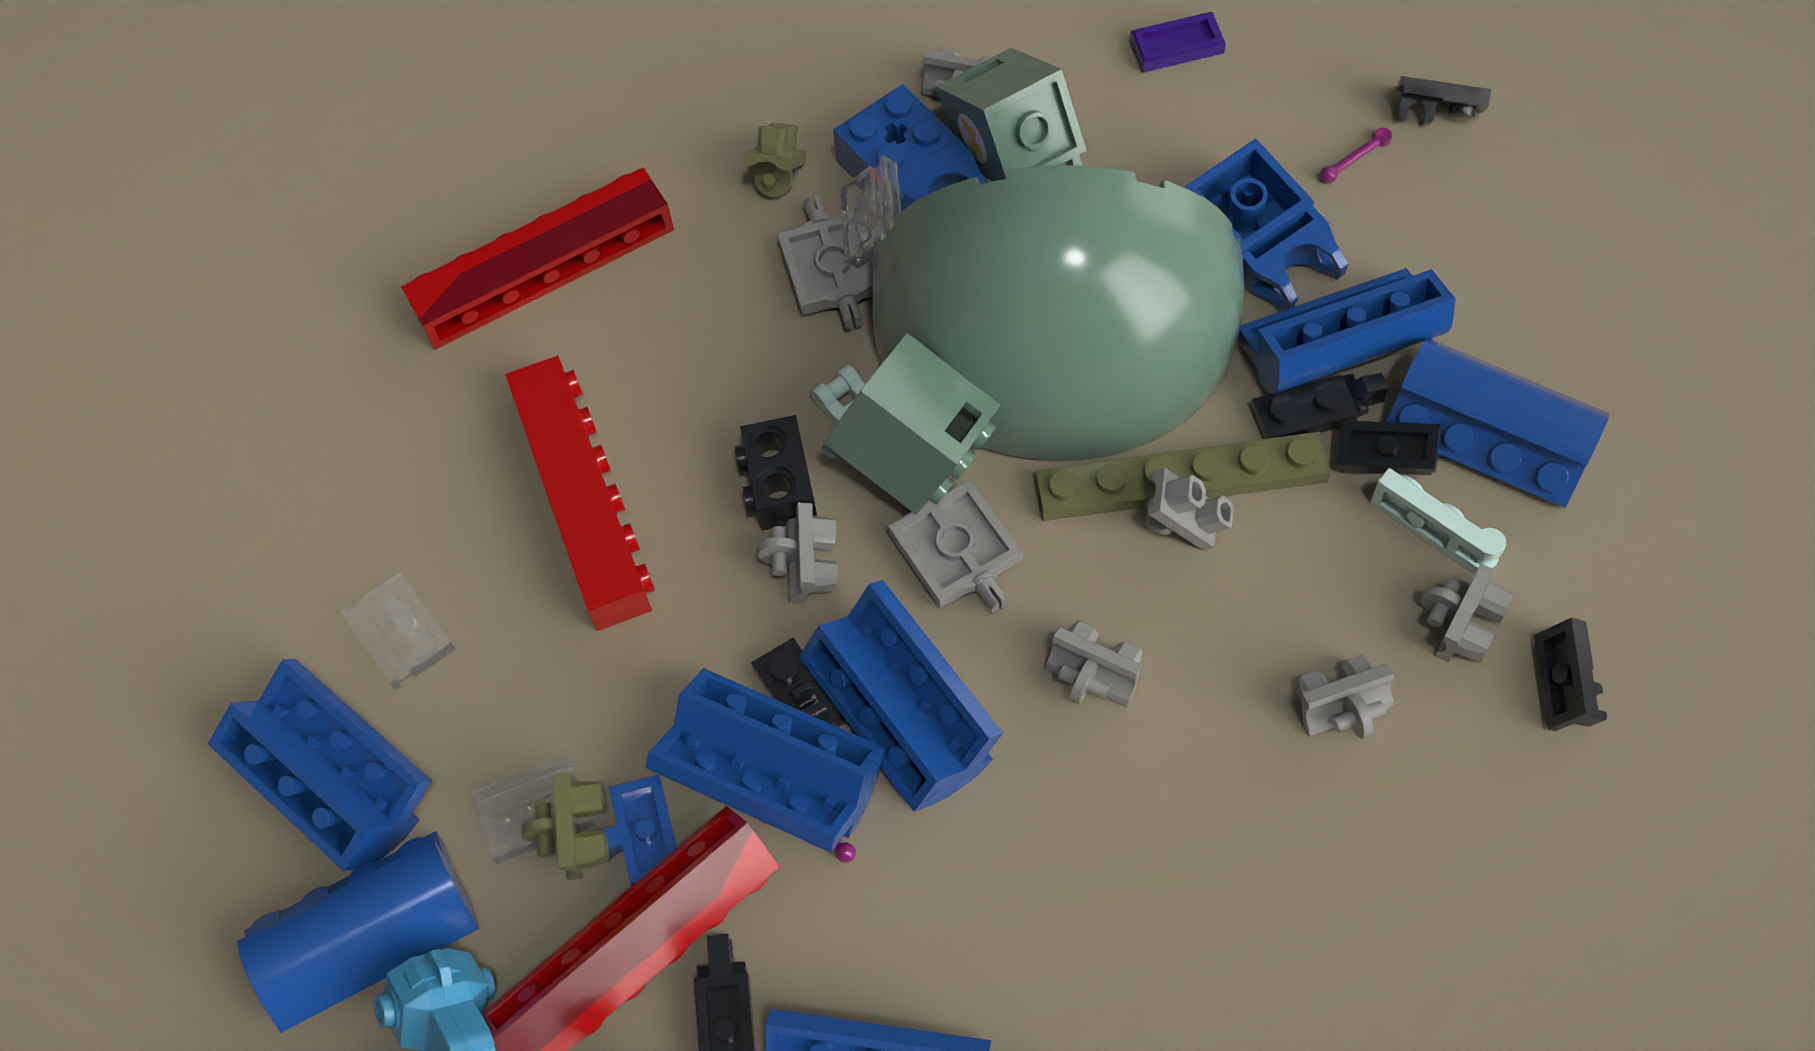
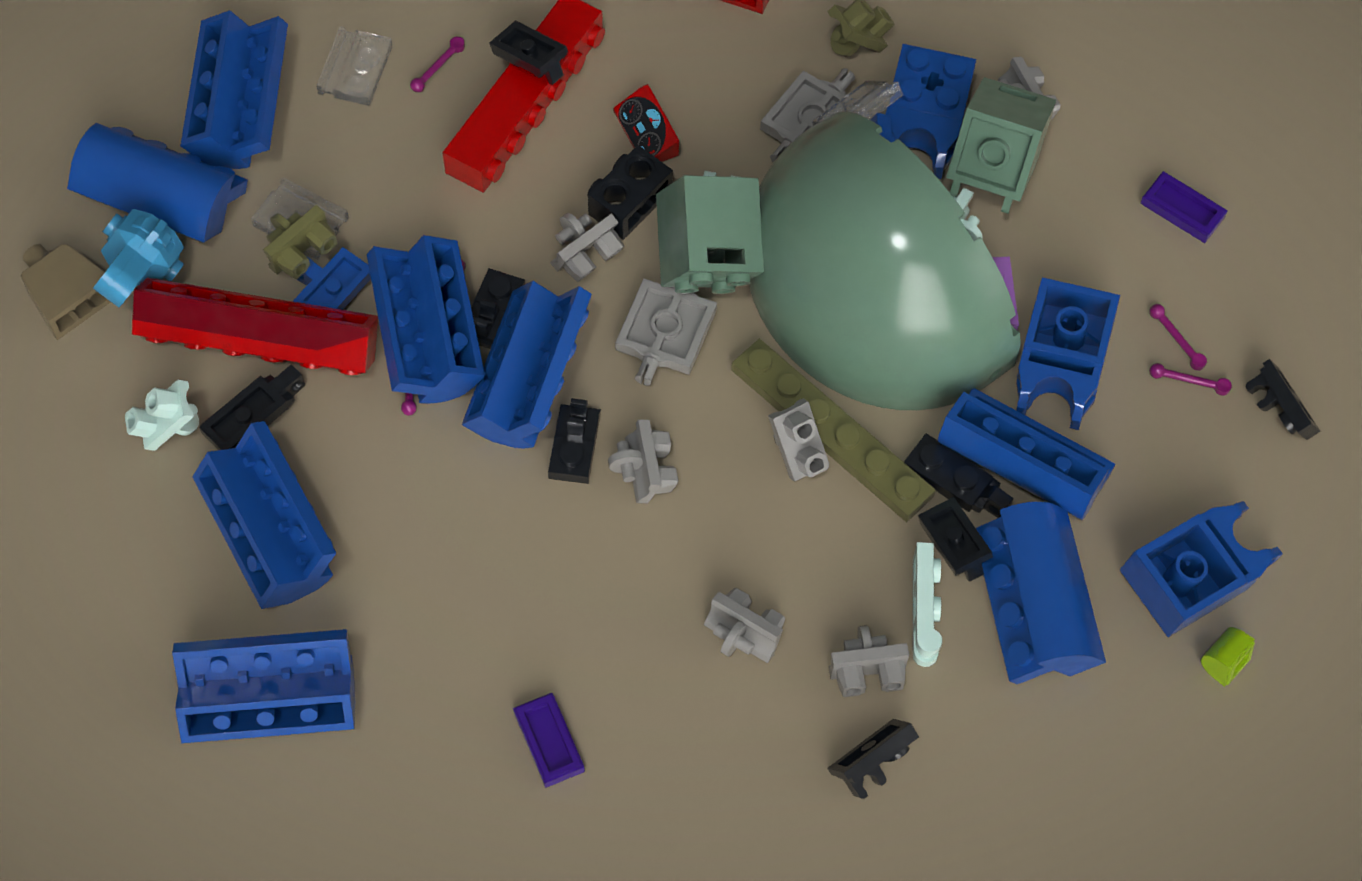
camera: 45 degrees right, 0 degrees up
none -> magenta hinge [410,36,465,92]
none -> black plate [489,20,568,85]
none -> dark purple tile [513,693,585,788]
none -> black plate [548,398,601,484]
none -> slope [613,84,679,162]
none -> blue brick [1120,501,1283,637]
none -> magenta hinge [1149,304,1207,371]
none -> lime brick [1201,627,1255,687]

